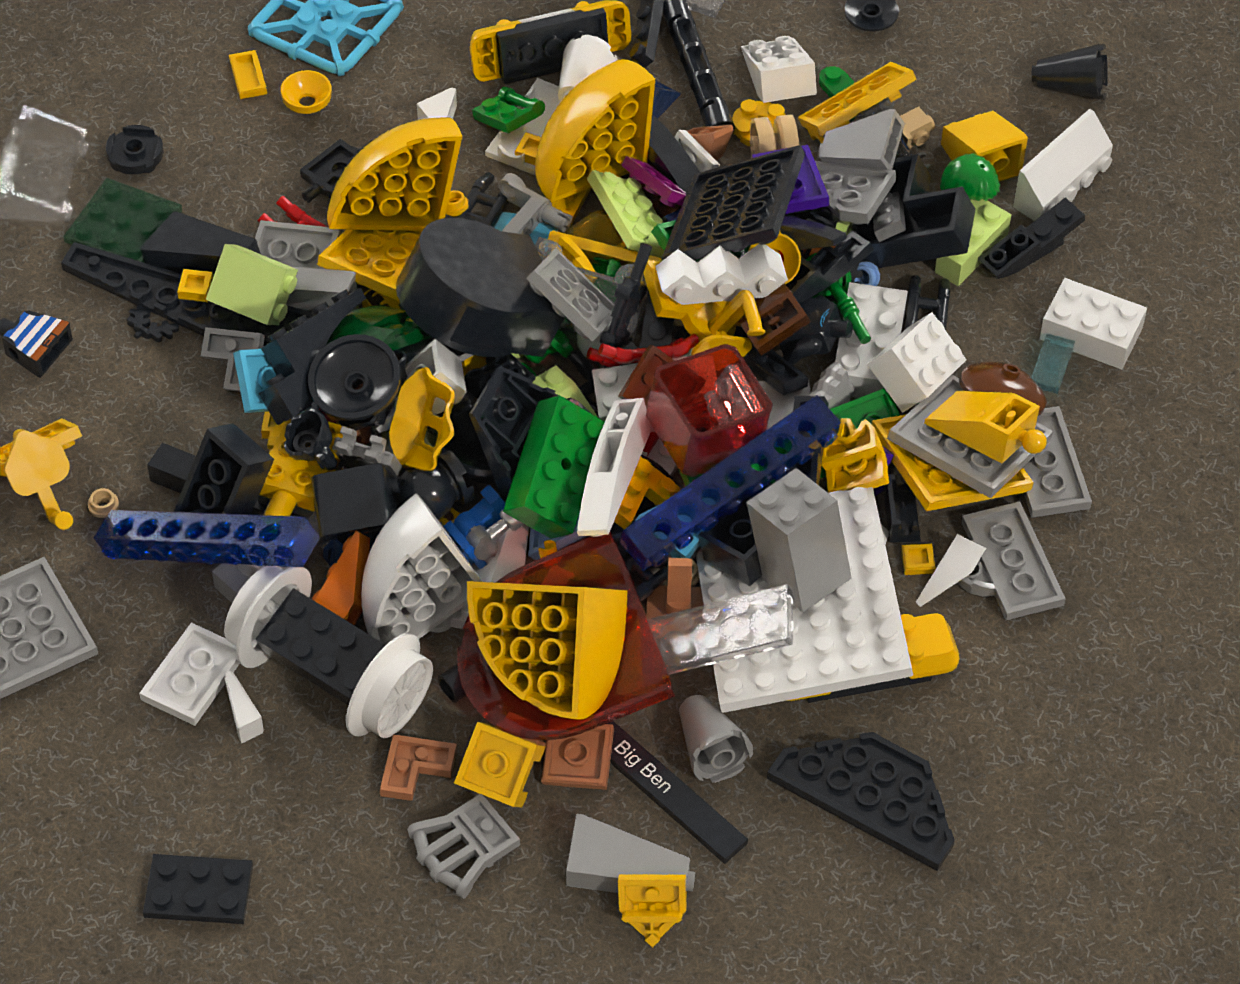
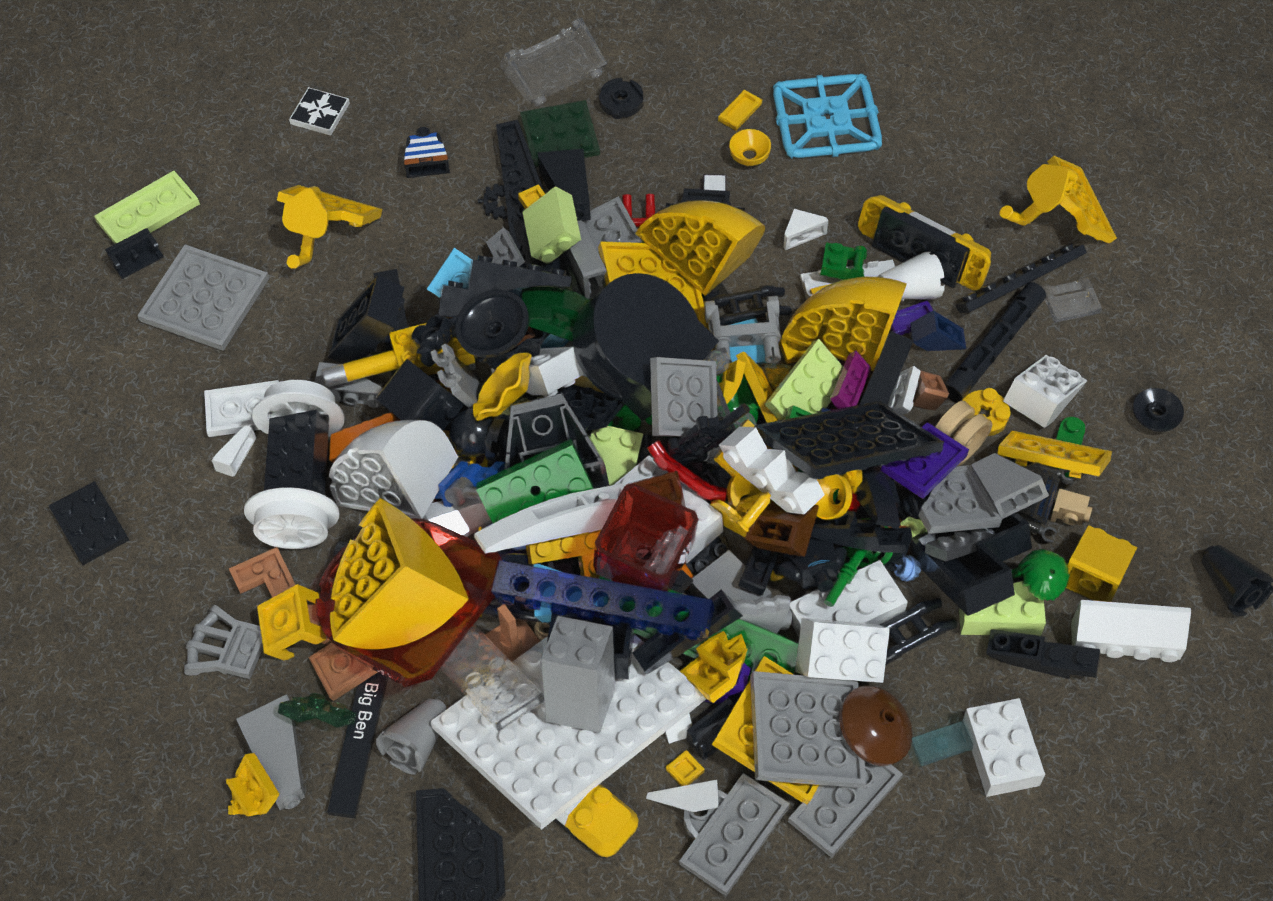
camera: 55 degrees right, 5 degrees up
tan plate [88,488,119,518] -> none
clear blue brick [94,510,320,567] -> none
yellow plate [446,190,469,216] -> none
yellow slope [924,391,1047,463] -> none
none -> clear green plate [278,693,357,728]
none -> white tile [703,174,726,191]

